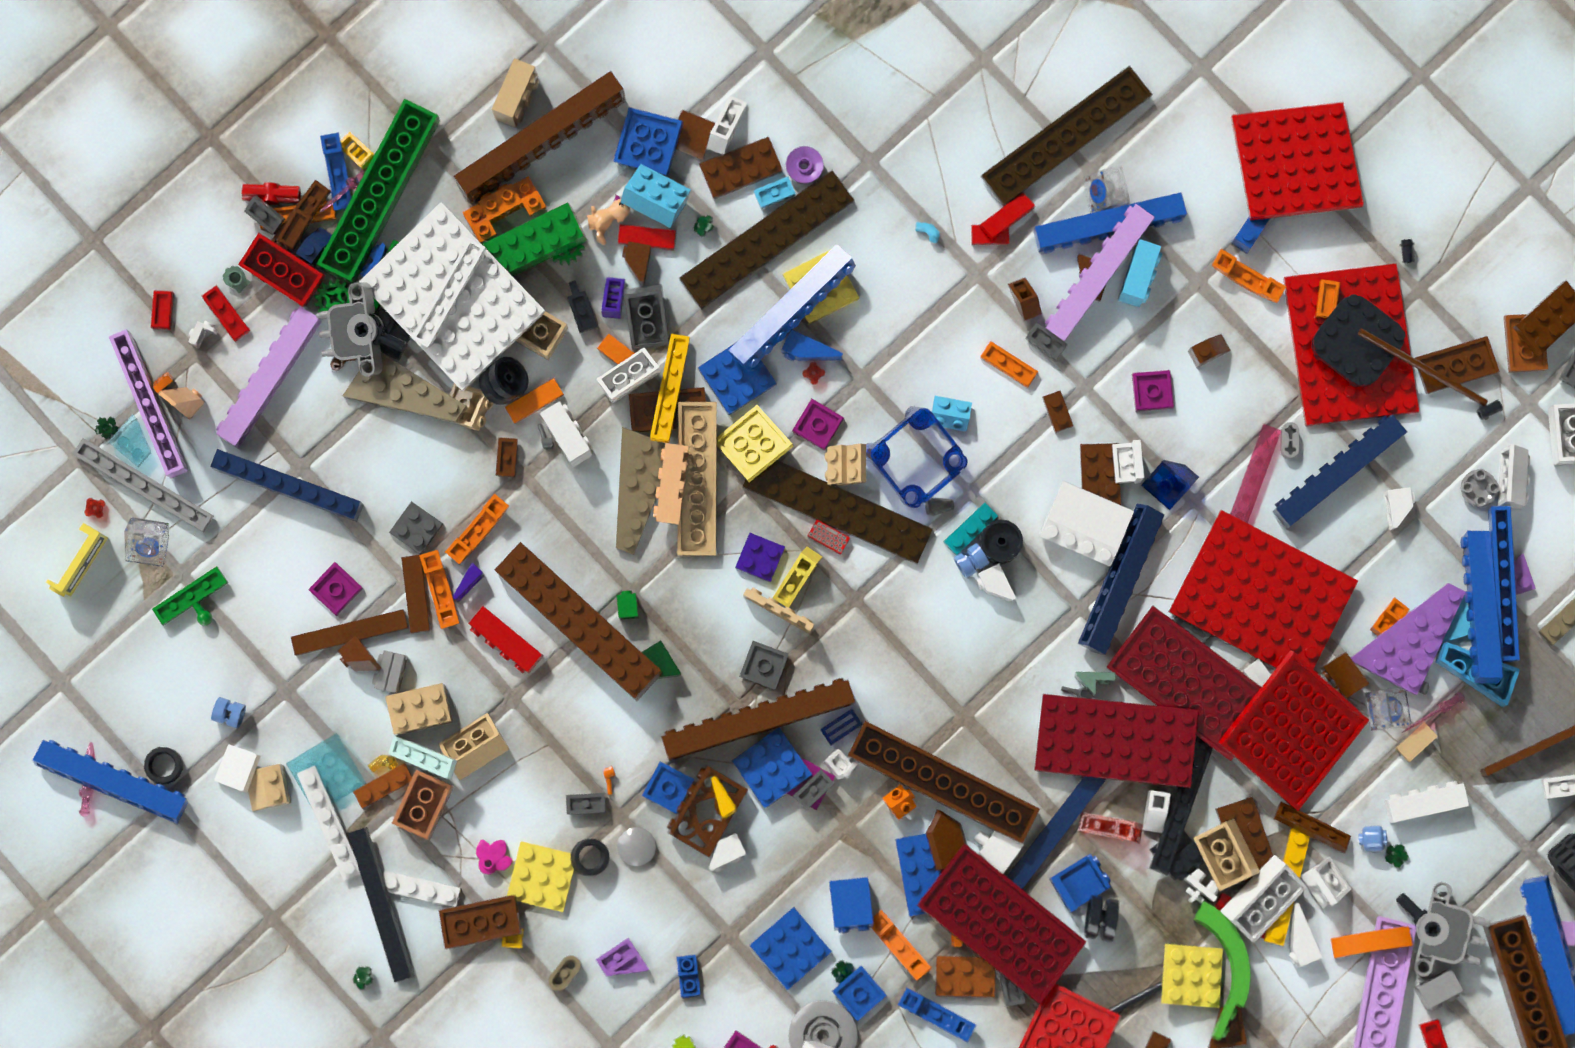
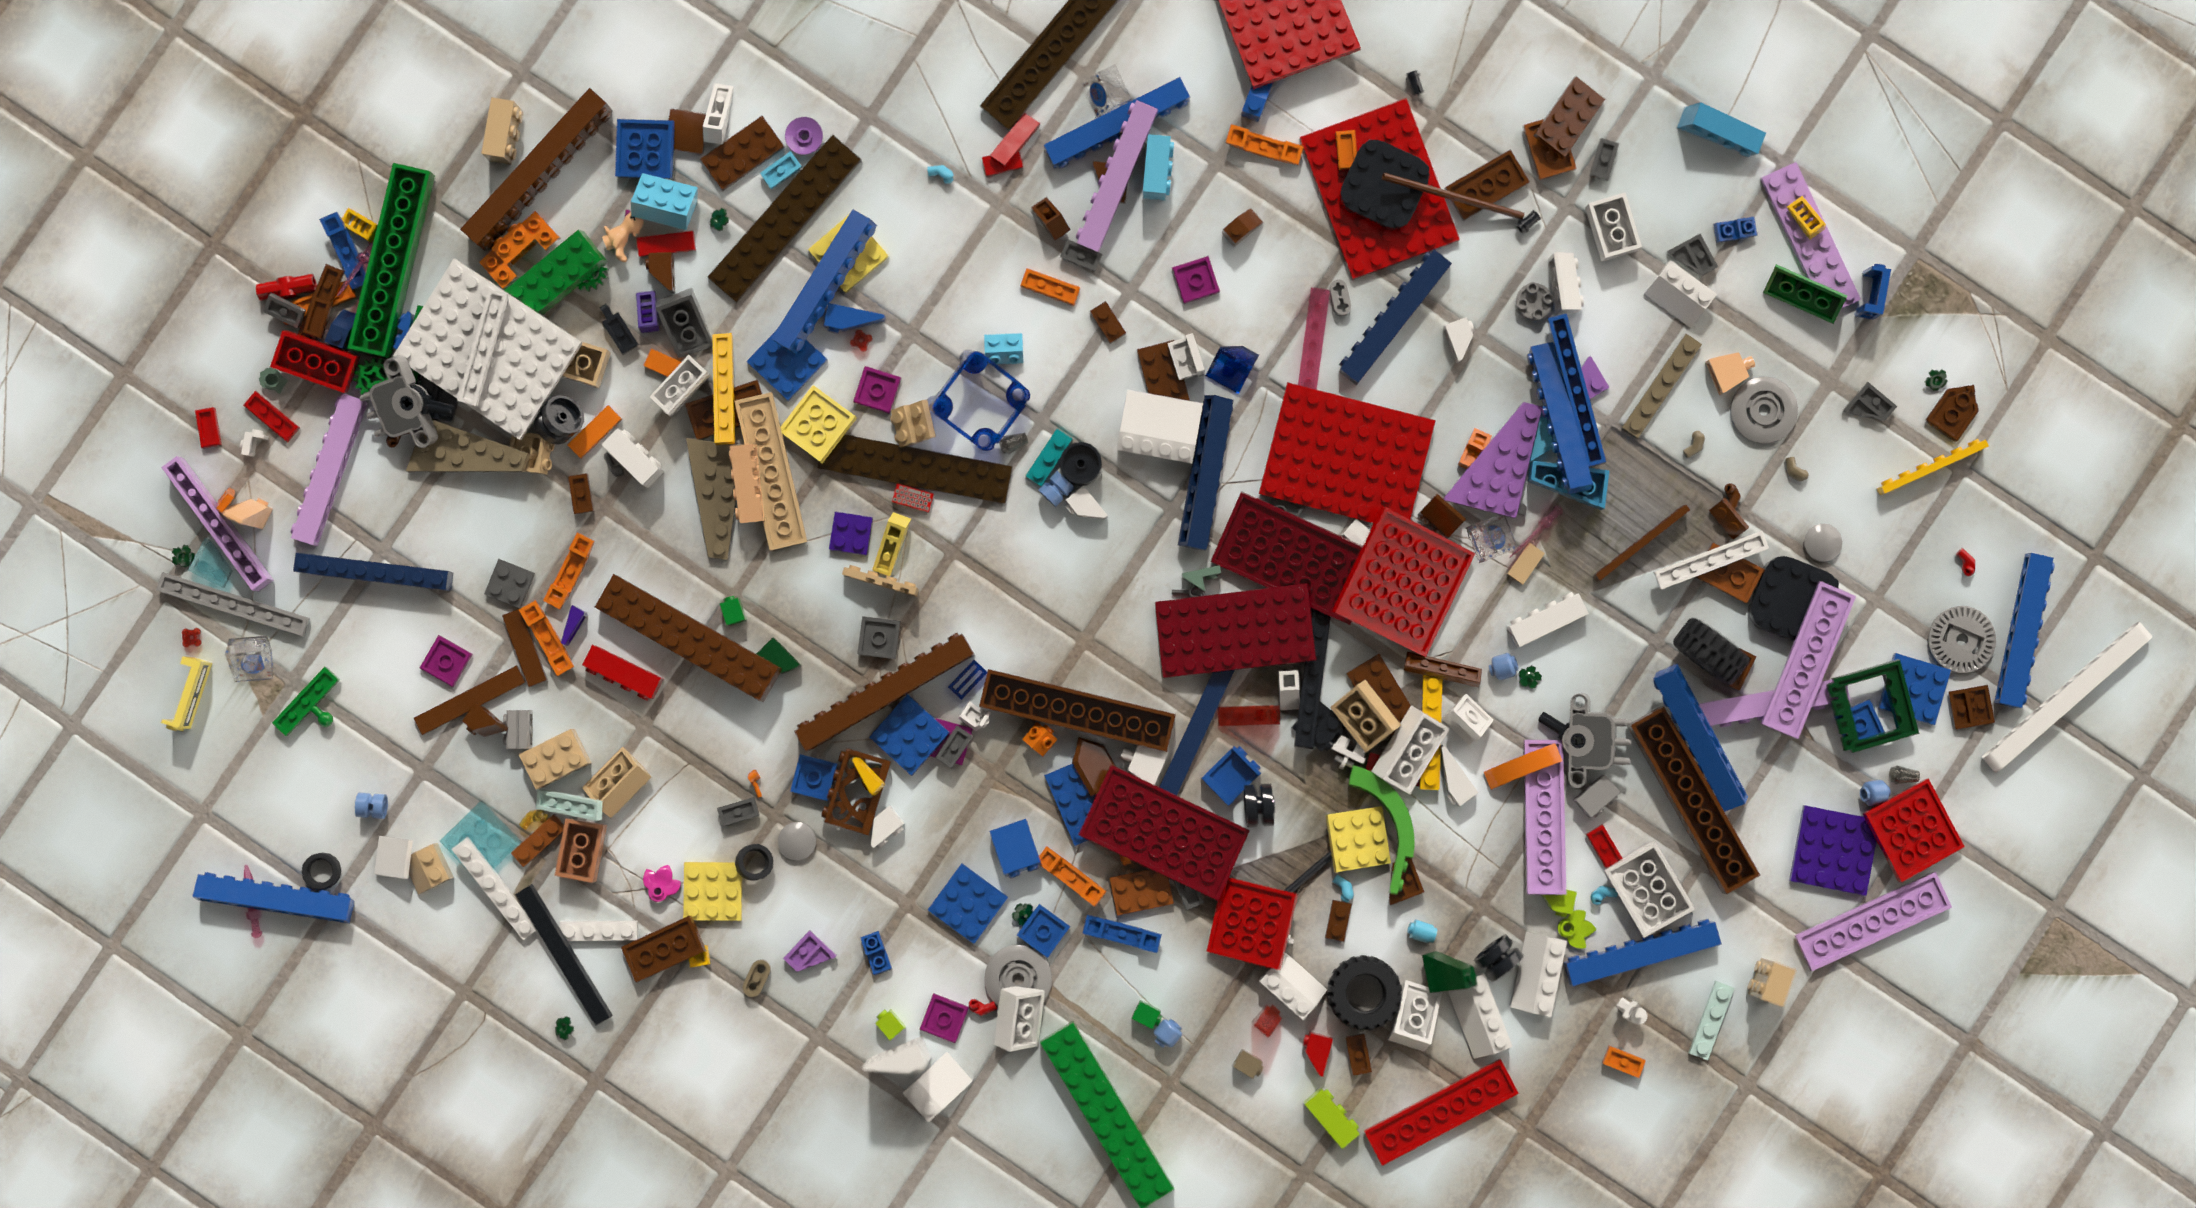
camera: 10 degrees left, 5 degrees up
none -> medium azure arm [1332,874,1354,902]

